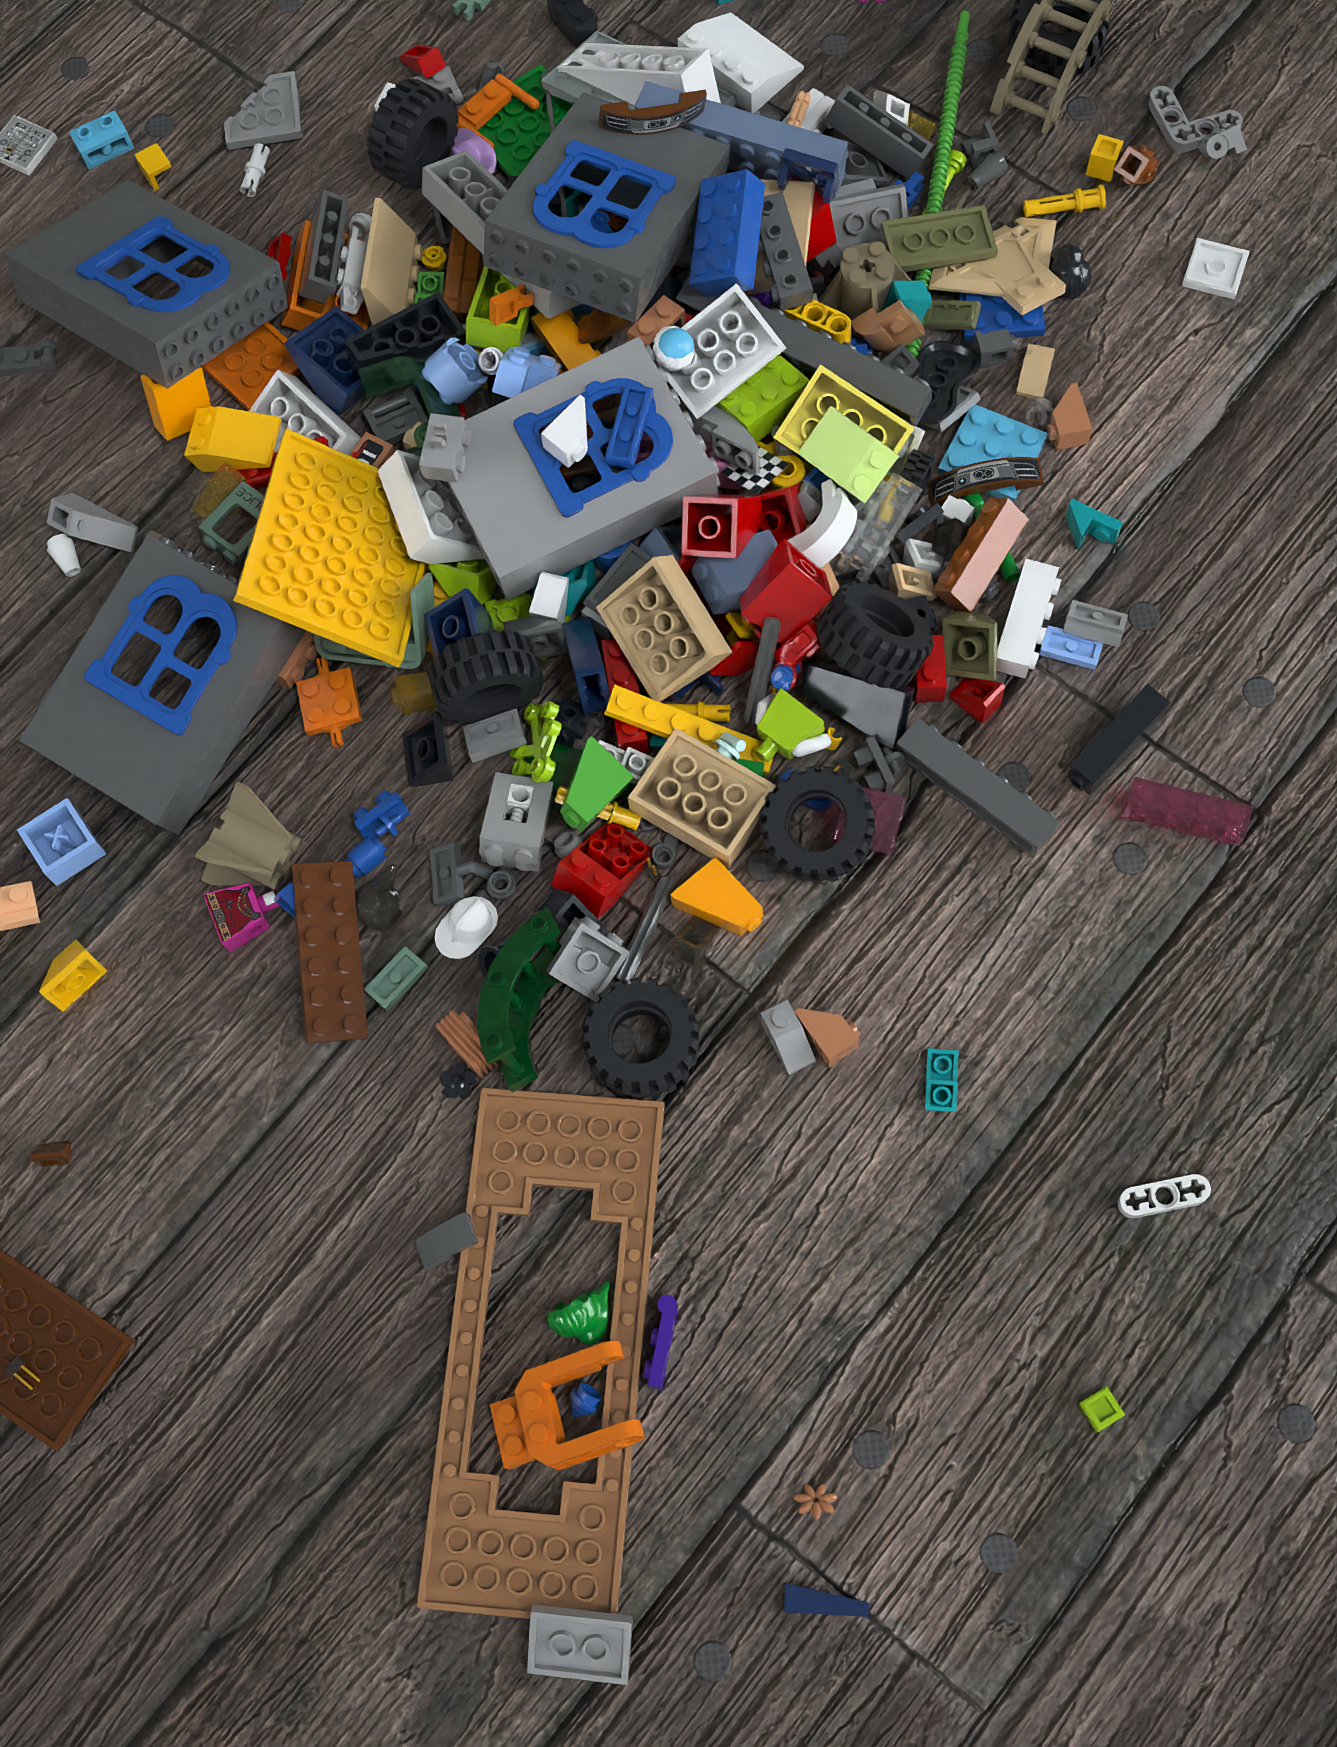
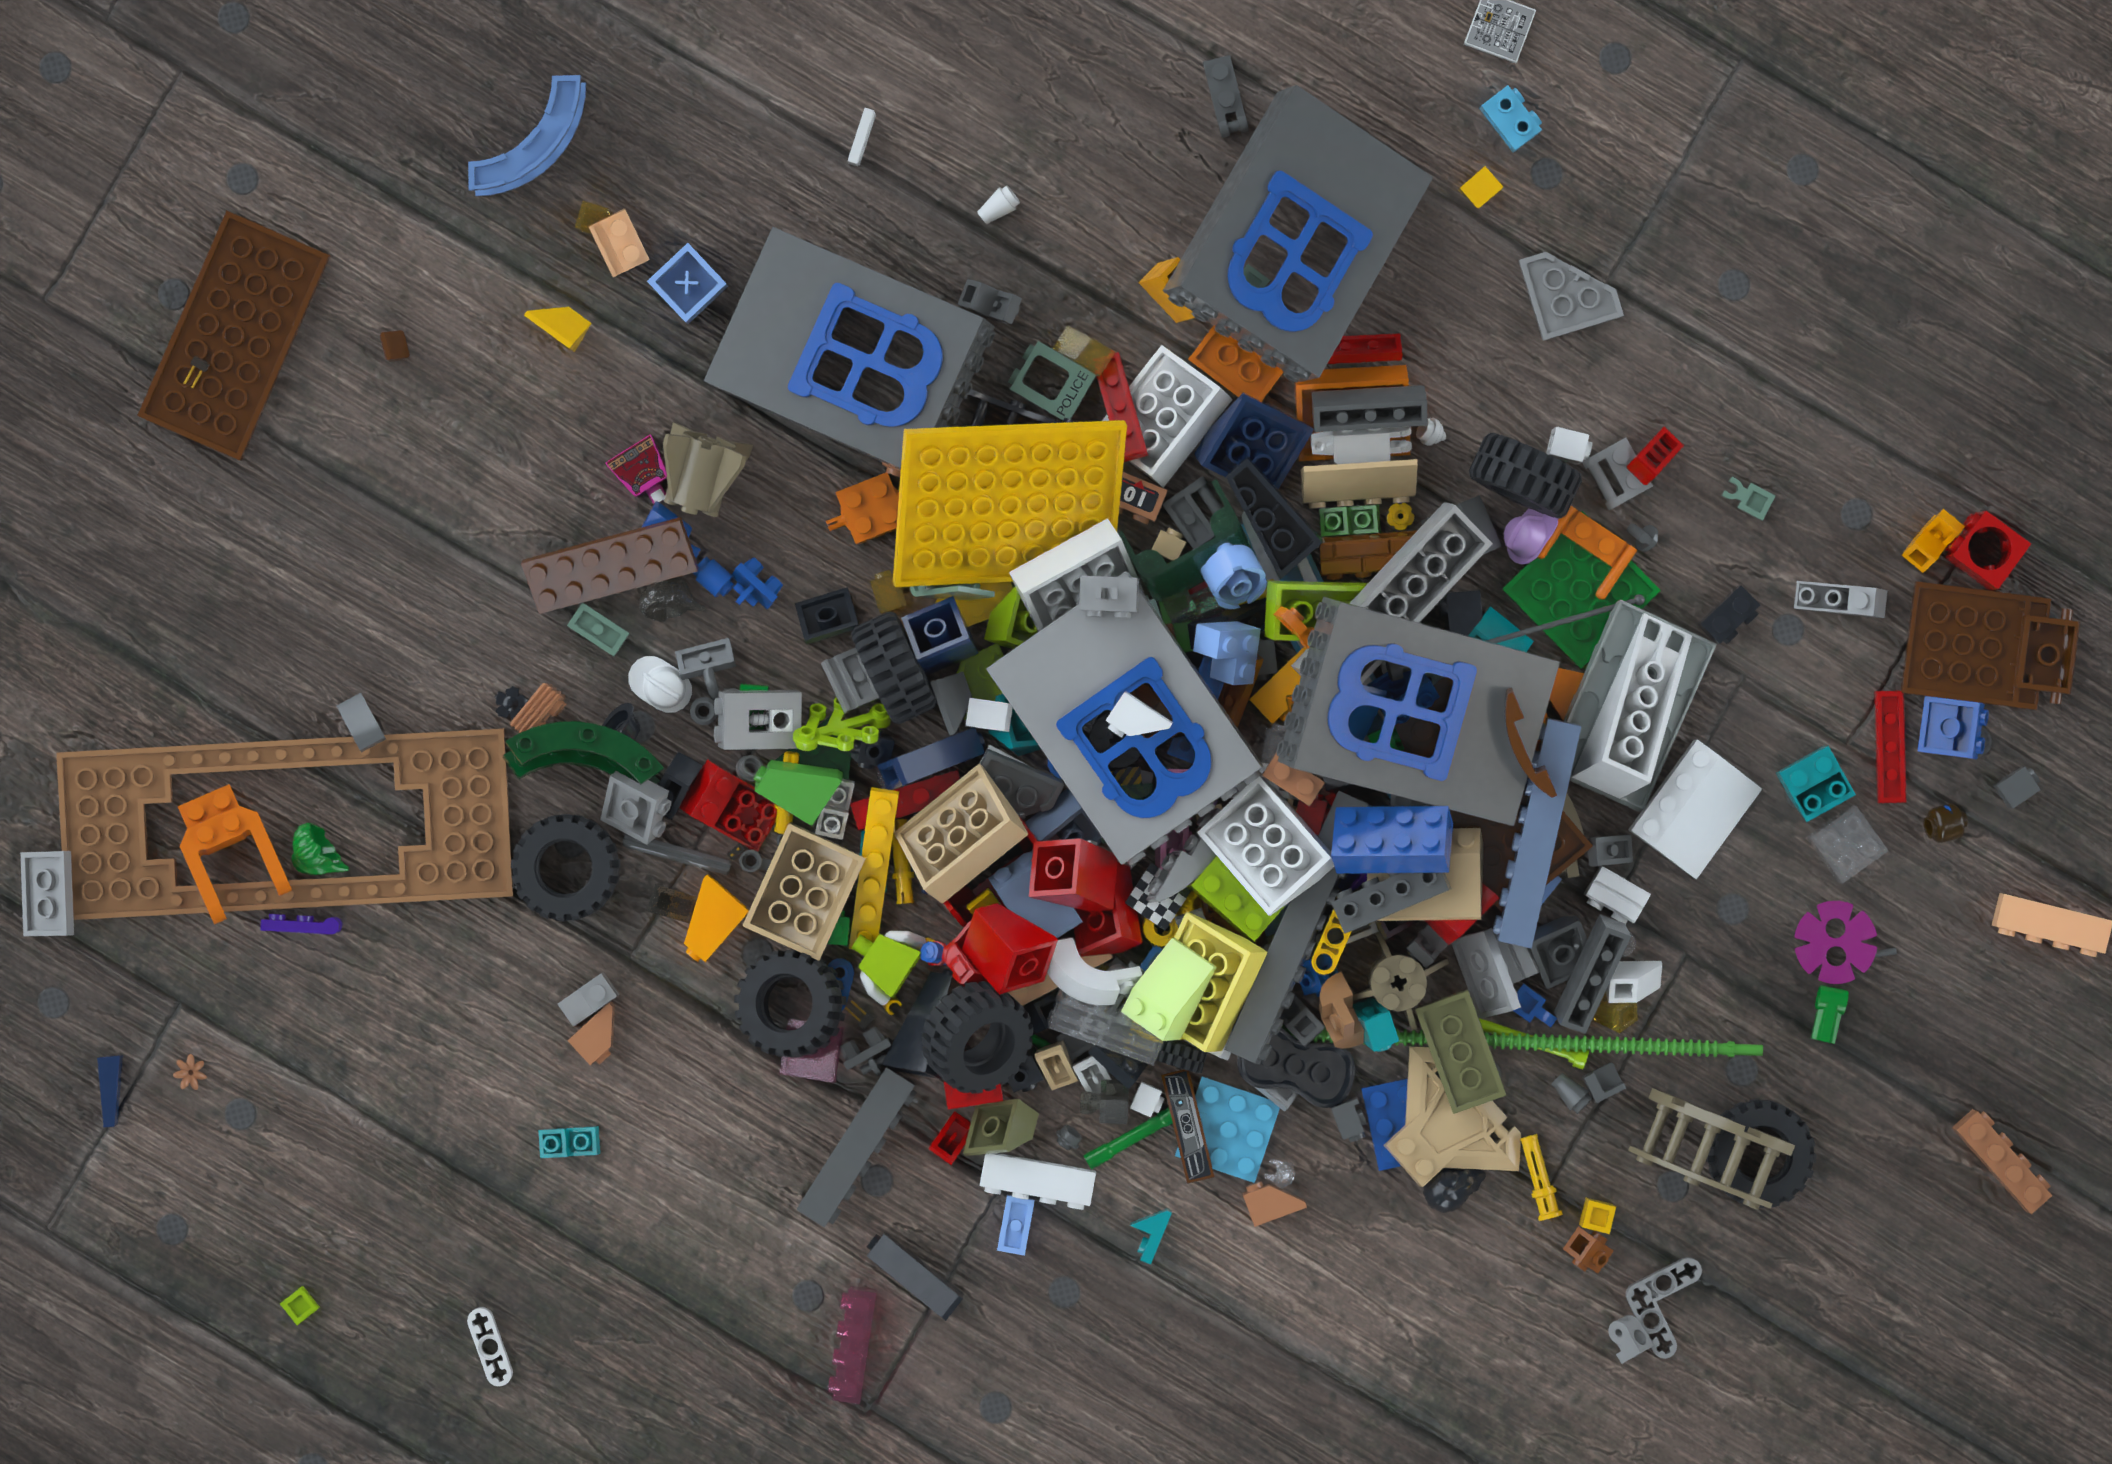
camera: 75 degrees right, 20 degrees up
light grey slope [47,493,138,552] -> none
yellow slope [184,406,282,473] -> none
white pin [240,143,270,197] -> none
white cone [479,347,504,375] -> none
blue plate [569,1382,602,1417] -> none
blue tile [604,383,654,469] -> none
hair [652,326,694,371] -> none
light aqua plate [714,732,746,760] -> none
dark grey axle [743,617,781,725] -> none
dark blue piece [777,148,840,204] -> none
light nougat axle [786,91,811,127] -> none
light grey slope [797,480,823,523] -> none
olive plate [923,300,981,330] -> none
brick [933,497,1028,612] -> none
tan slope [1016,343,1055,400] -> none
light grey plate [1063,600,1128,647] -> none
white tile [1182,238,1249,299] -> none

